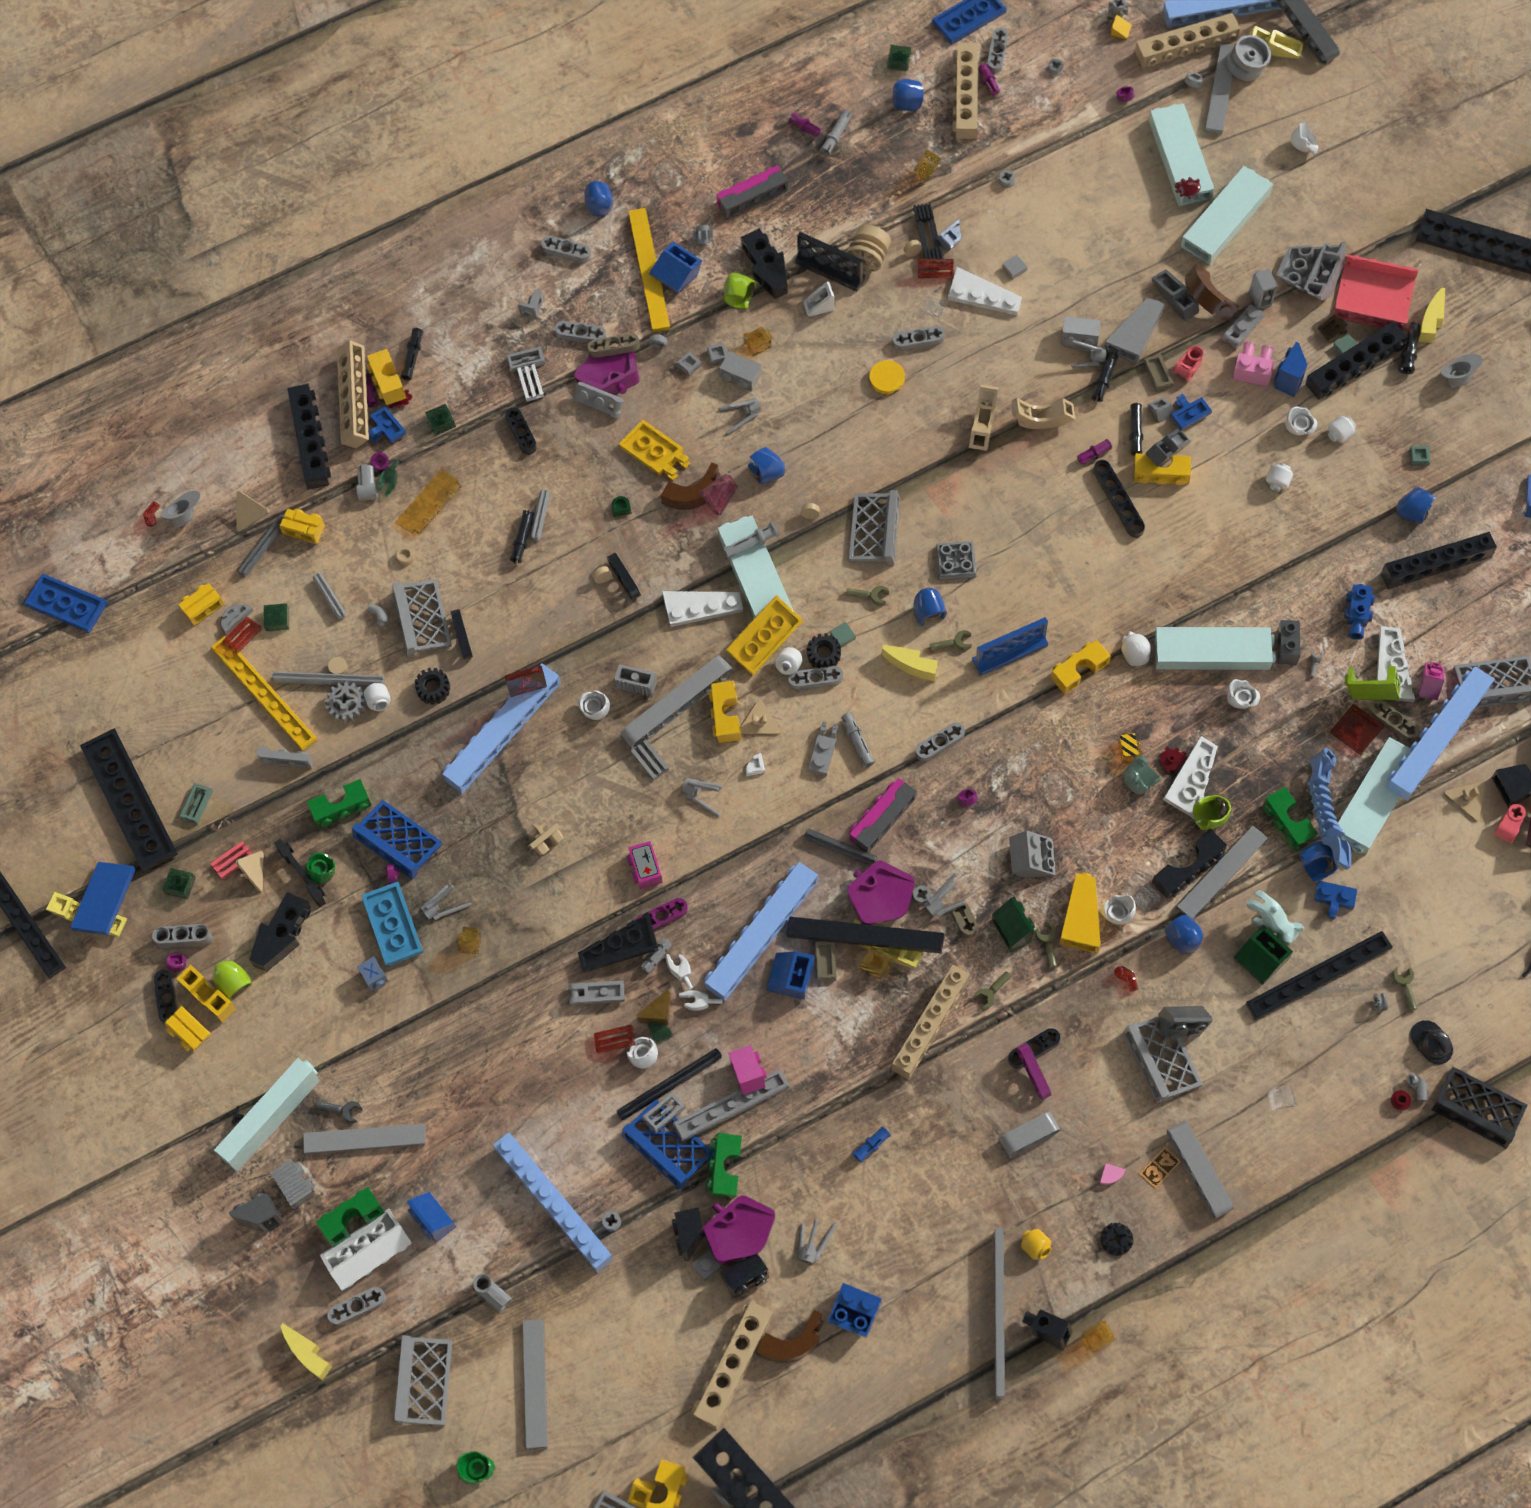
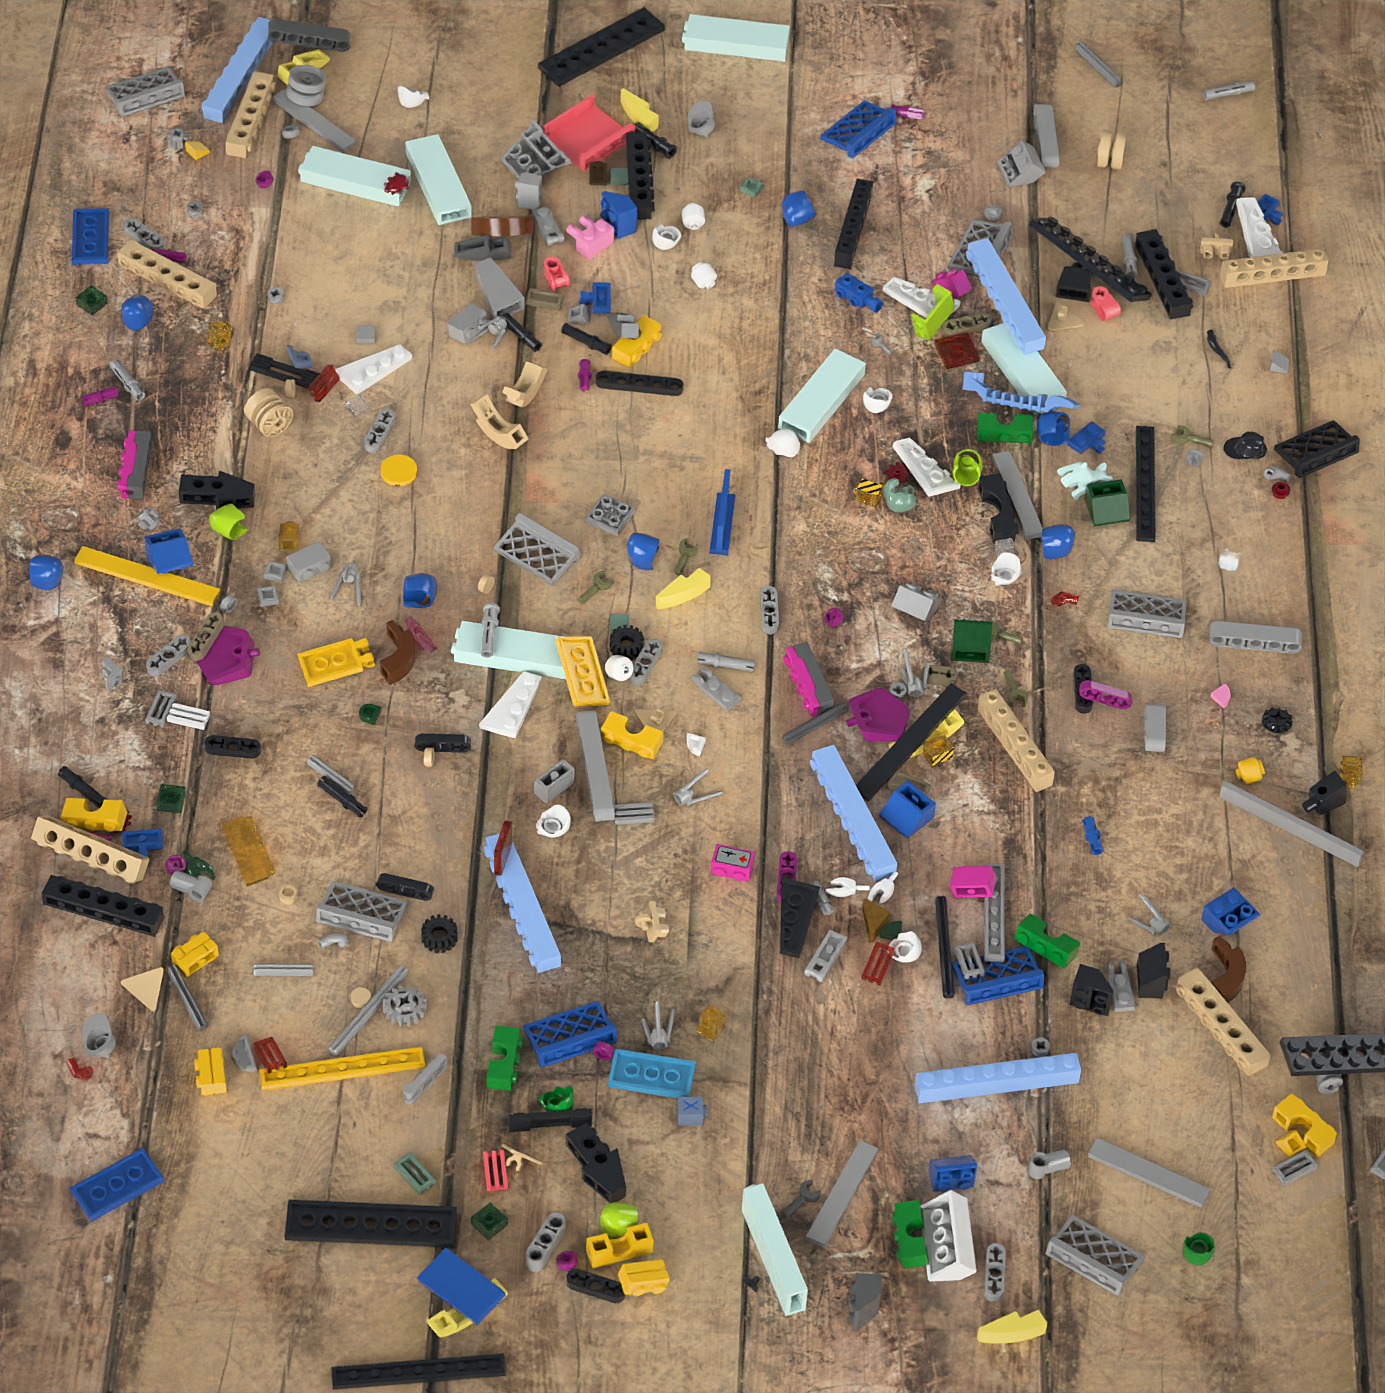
camera: 65 degrees left, 15 degrees down
clear green piece [263,603,289,631] -> none
light grey brick [270,1159,315,1209] -> none
white head [364,683,391,711] -> none
light grey beam [541,236,591,263] -> none
light grey plate [574,382,624,418] -> none
magenta animal [704,1195,775,1264] -> none
black fence [795,231,866,292] -> none
white slope [803,282,834,317] -> none
yellow arch [1051,639,1111,695] -> none
yellow slope [1059,872,1101,954] -> none
clear orange sticker [1139,1146,1182,1189] -> none
dark grey slope [1158,1006,1213,1039] -> none
dark grey brick [1277,620,1301,665] -> none

